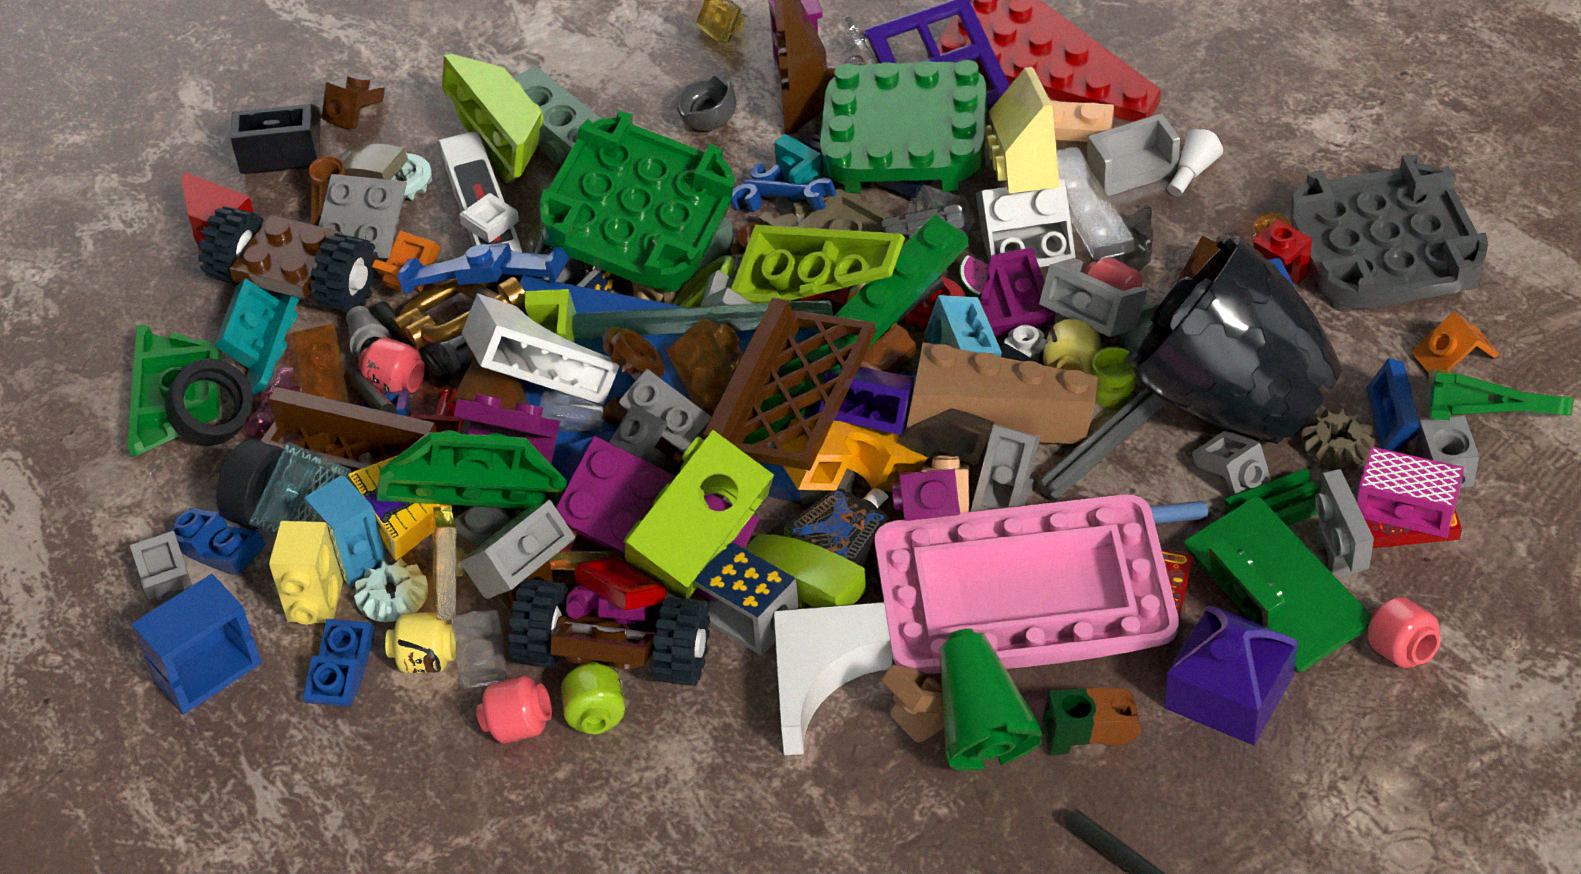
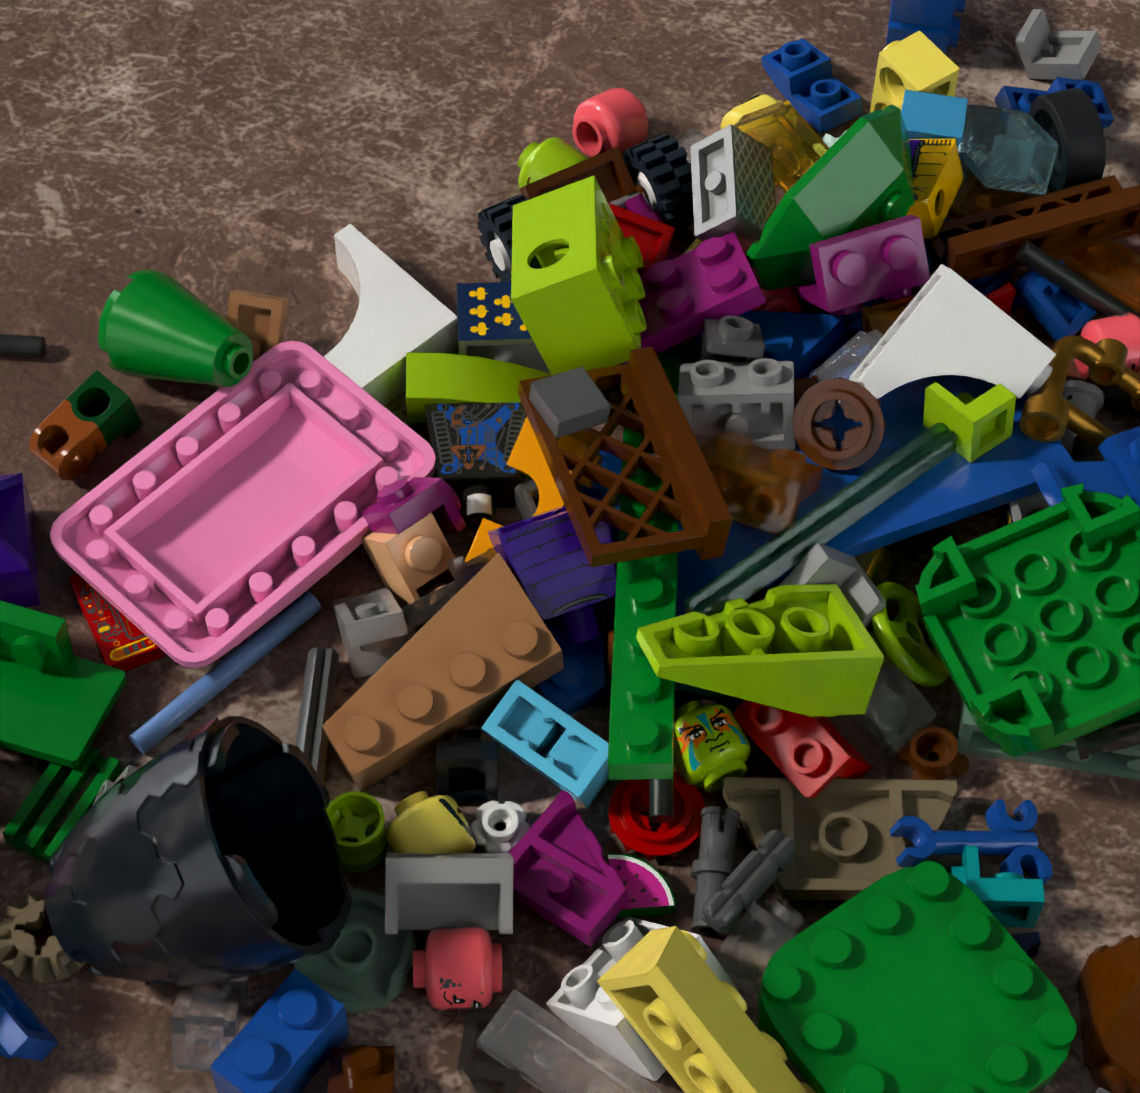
camera: 135 degrees right, 10 degrees up
none -> dark grey tile [529,366,611,438]

